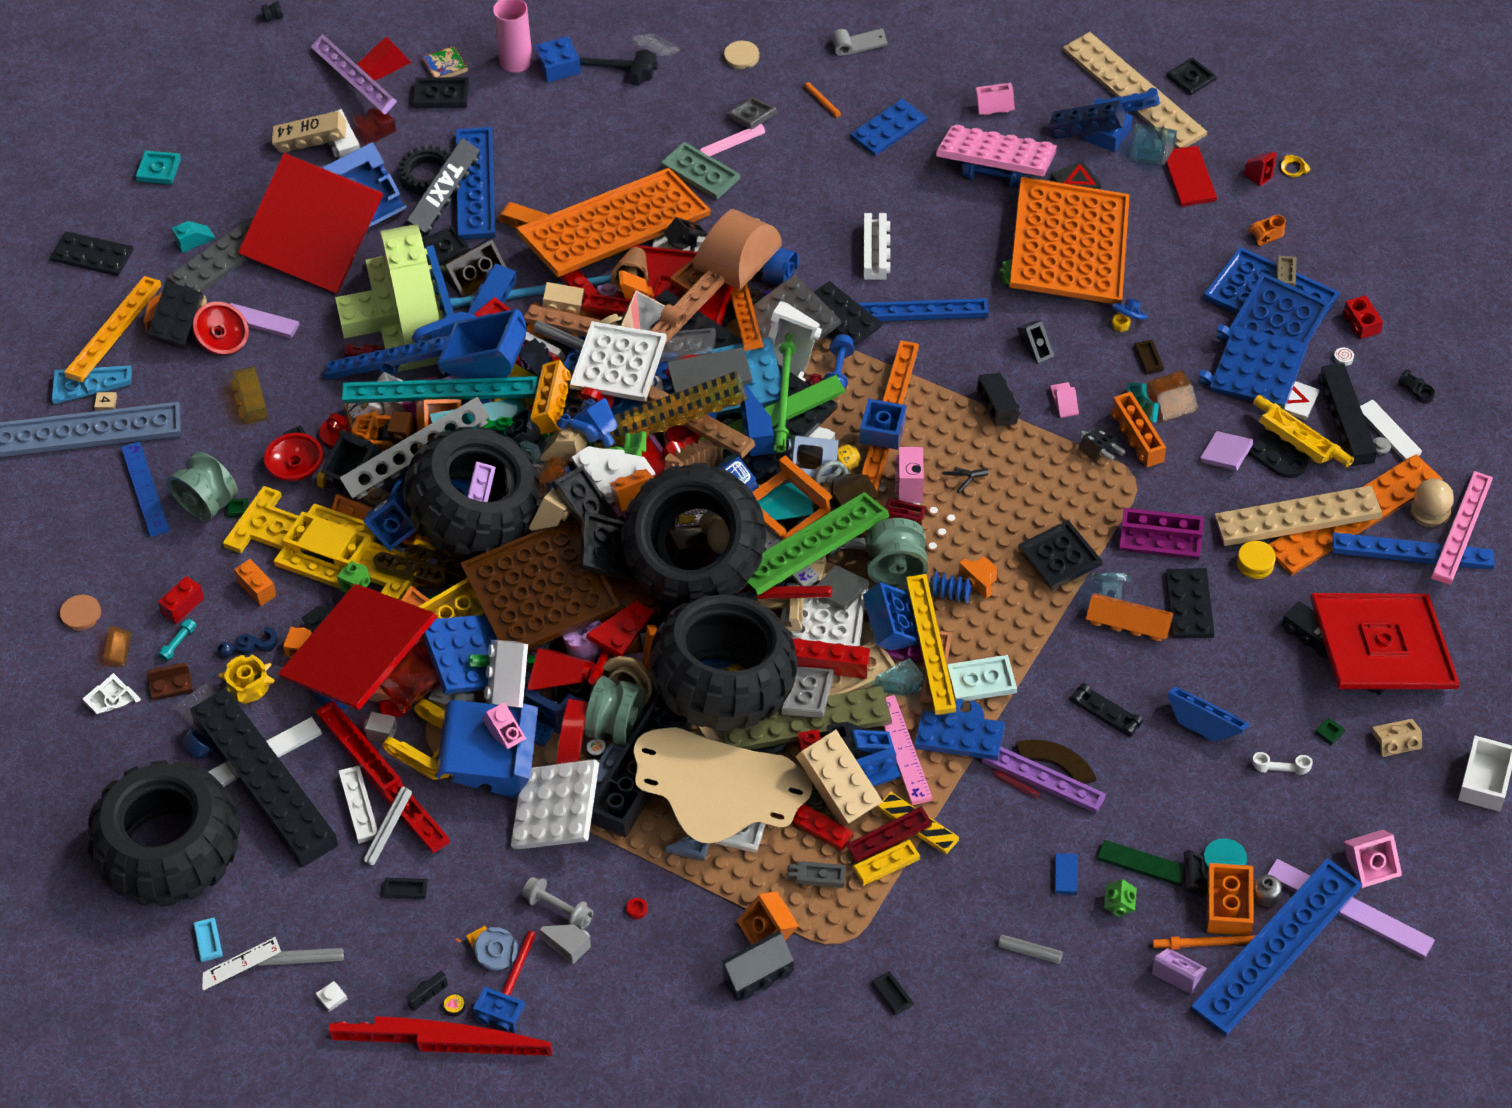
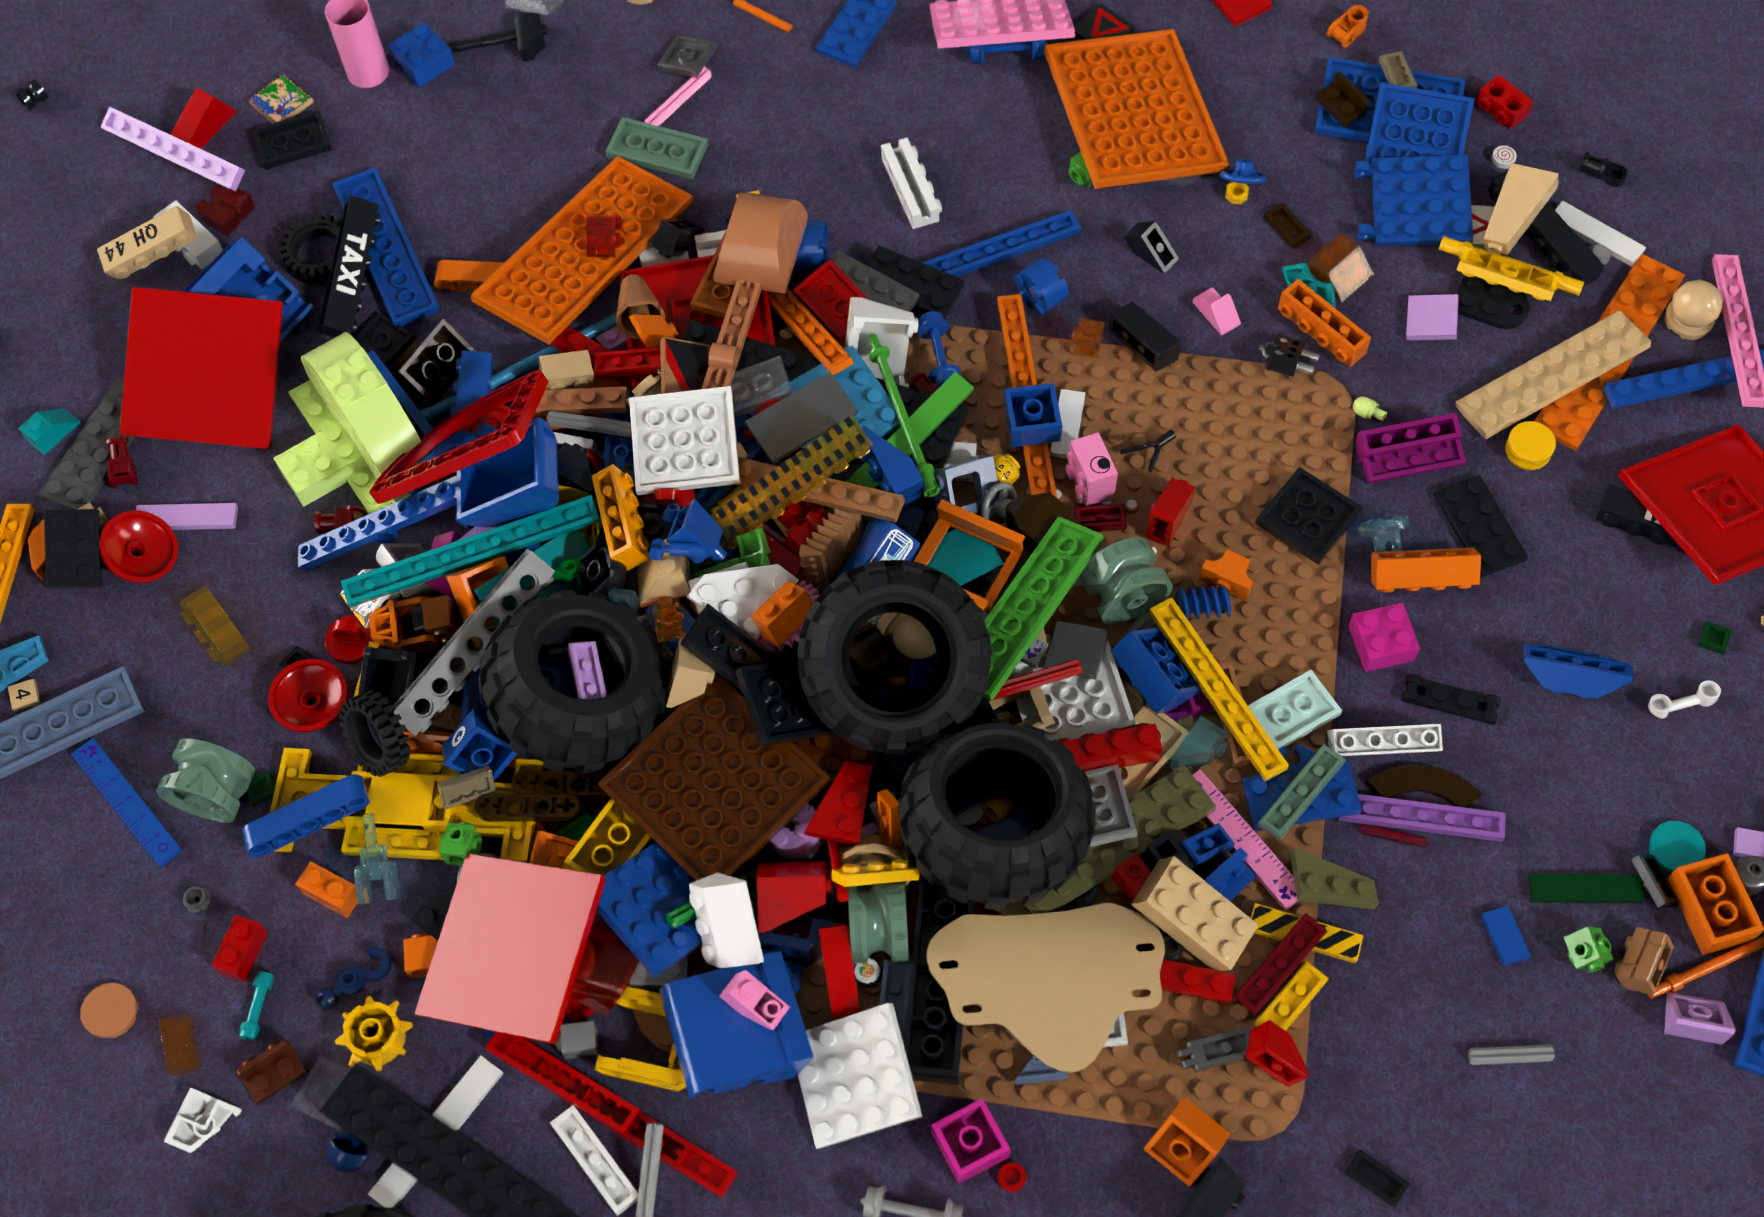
camera: 20 degrees left, 10 degrees up
none -> dark red connector [106,437,138,489]
none -> flat silver plate [183,886,210,913]
none -> blue beam [242,775,370,857]
none -> black tyre [339,690,410,777]
none -> clear light blue plant [354,814,401,905]
none -> red beam [369,370,549,504]
none -> dark tan plate [437,765,496,810]
none -> clear red cylinder [586,215,621,257]
none -> red plate [793,259,868,343]
none -> yellow plate [831,859,919,887]
none -> dark pink brick [931,1098,1010,1184]
none -> blue brick [1013,258,1069,316]
none -> white tile [1050,389,1086,459]
none -> clear orange brick [1071,318,1105,359]
none -> red slope [1146,477,1195,547]
none -> red slope [1246,1020,1309,1087]
none -> sand green tile [1258,744,1346,841]
none -> olive wing [1290,847,1379,910]
none -> dark brown bracket [1315,72,1369,128]
none -> white brick [1327,724,1443,756]
none -> dark pink brick [1348,603,1420,672]
none -> yellowish green cylinder [1353,396,1387,421]
none -> tan slope [1483,163,1559,255]
none -> medium nougat brick [1615,927,1674,995]

